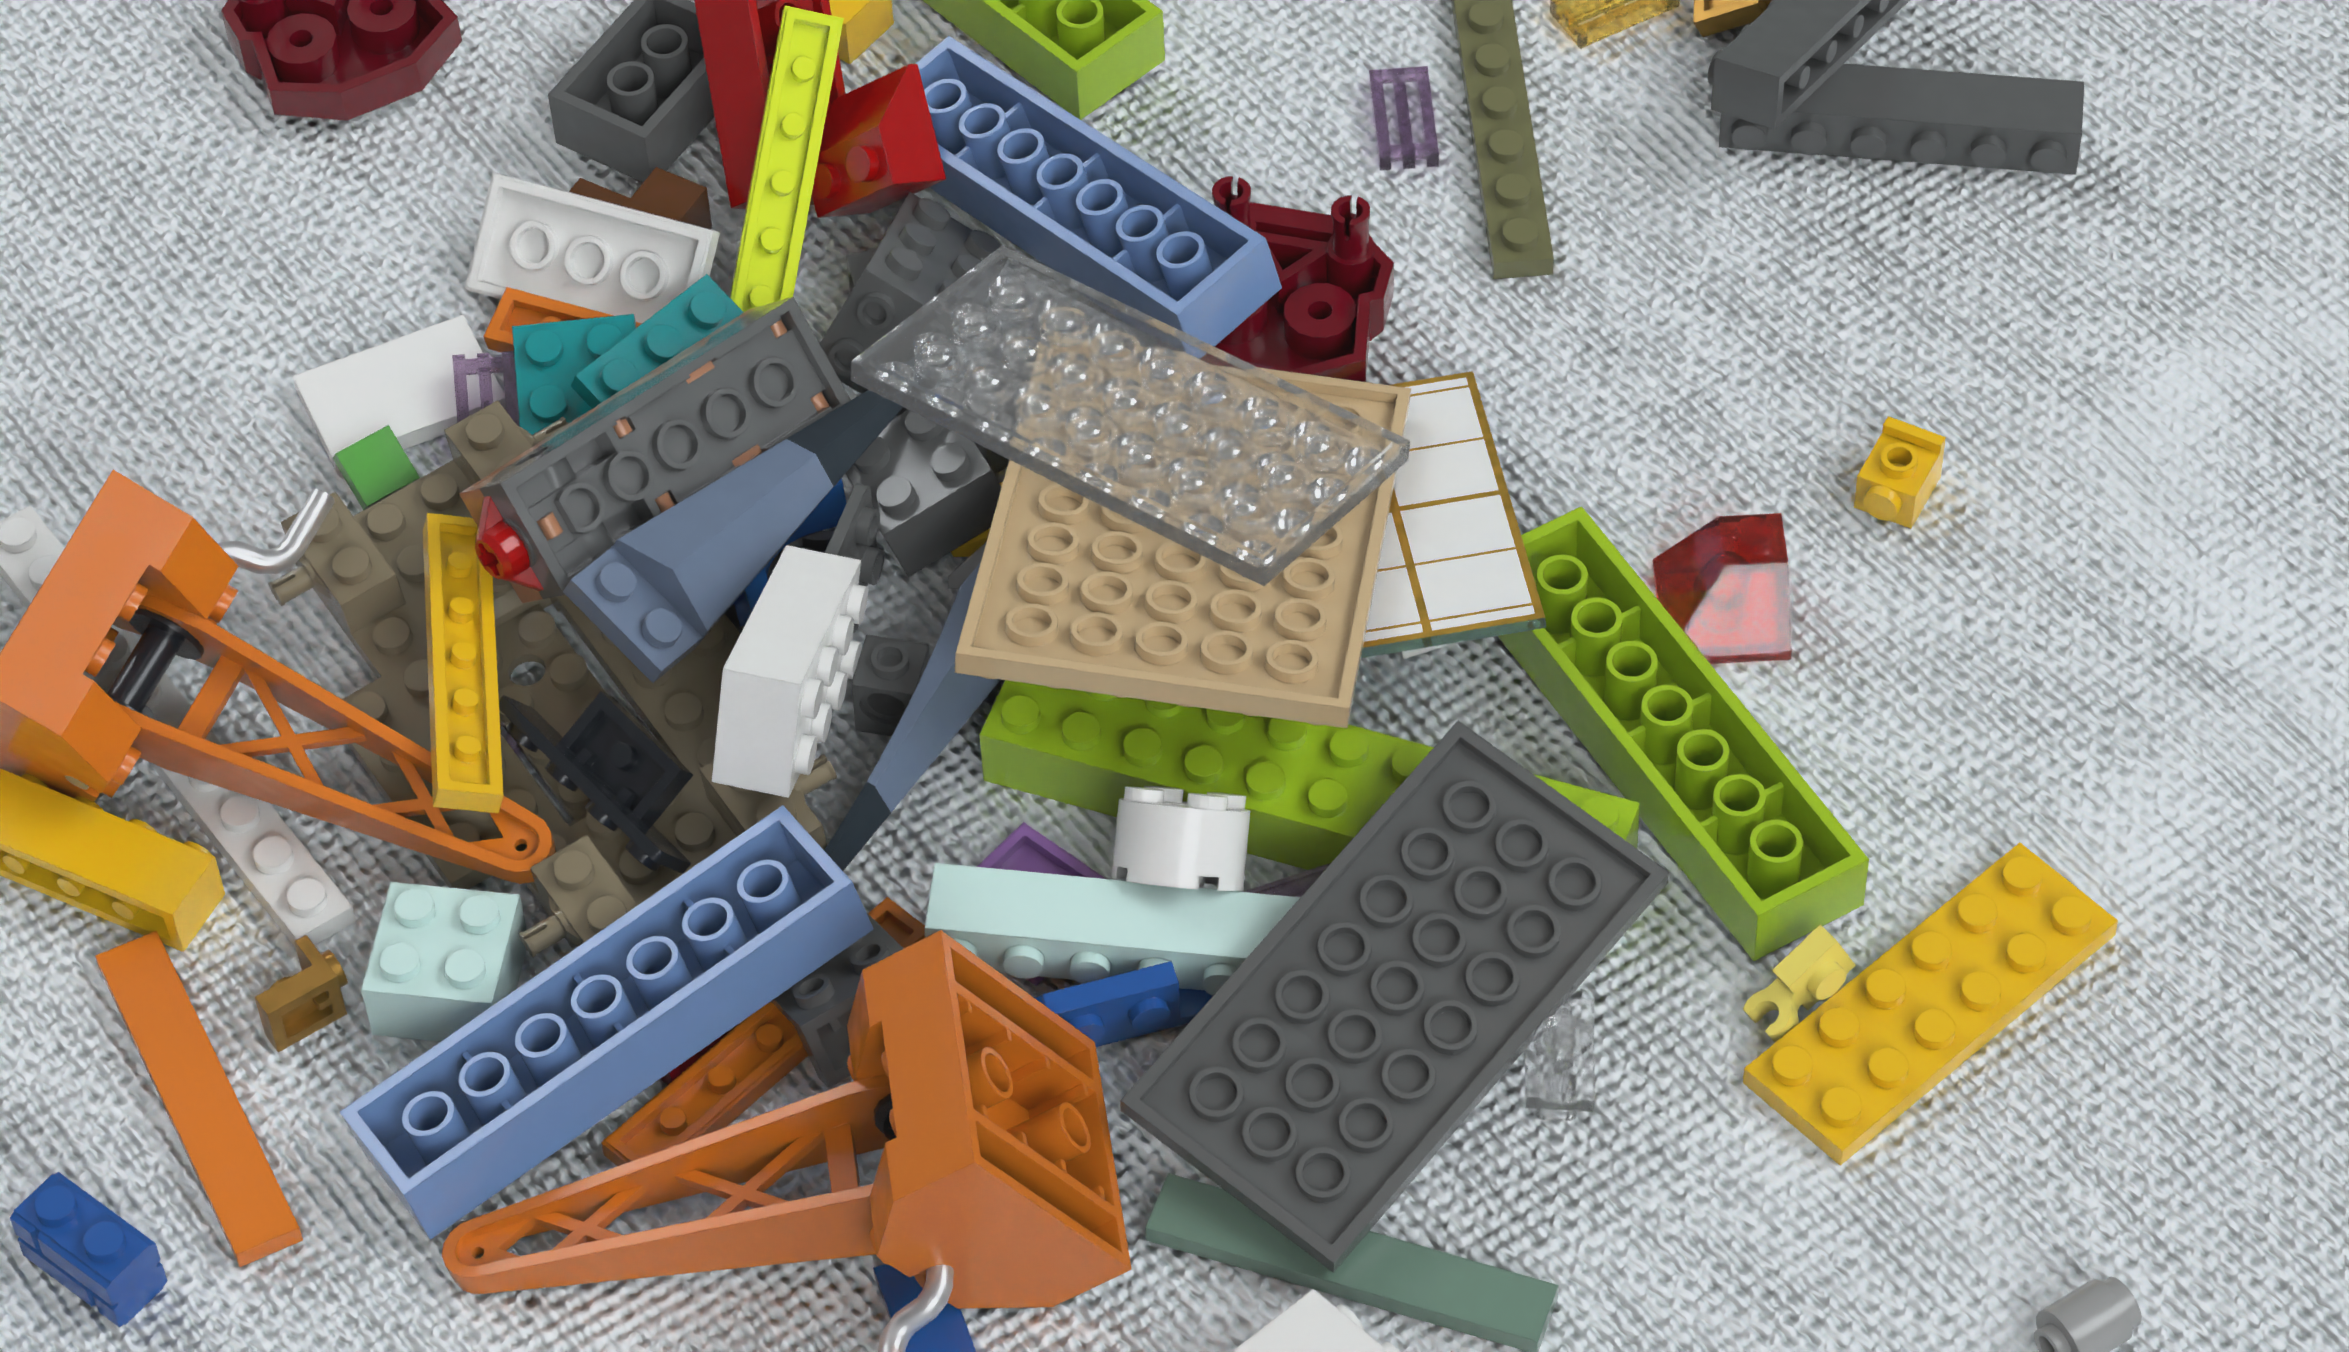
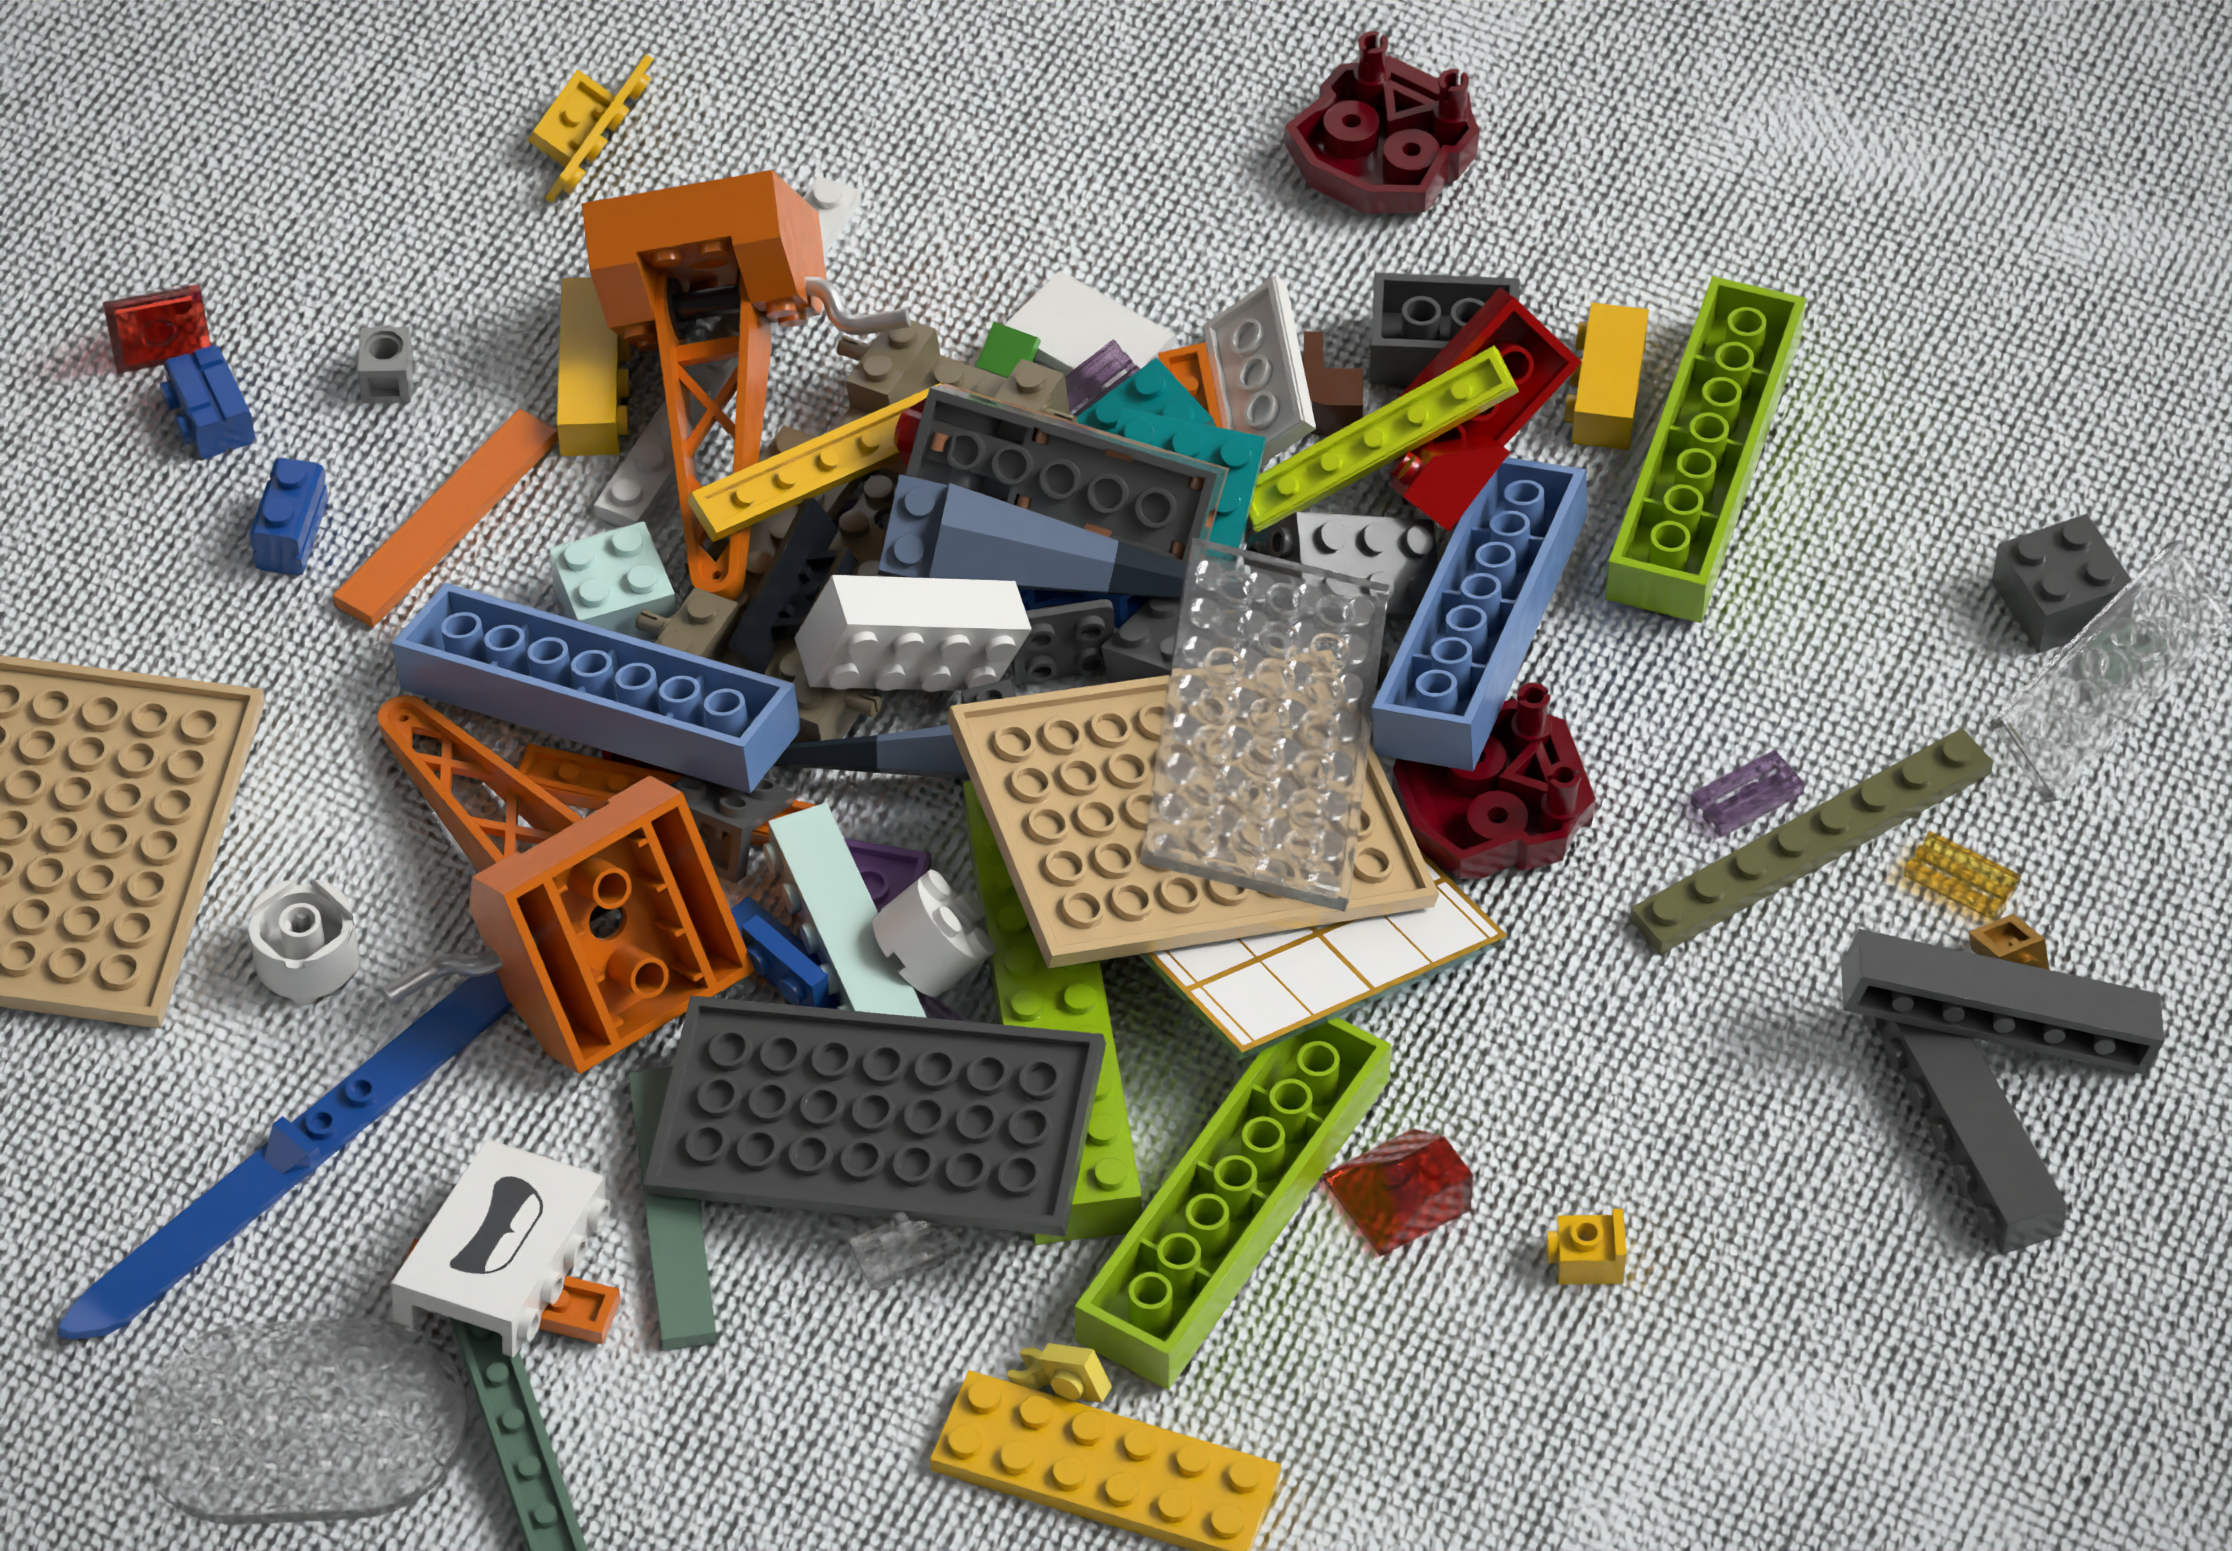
camera: 60 degrees right, 0 degrees up
pearl gold bracket [255,935,348,1052] -> none

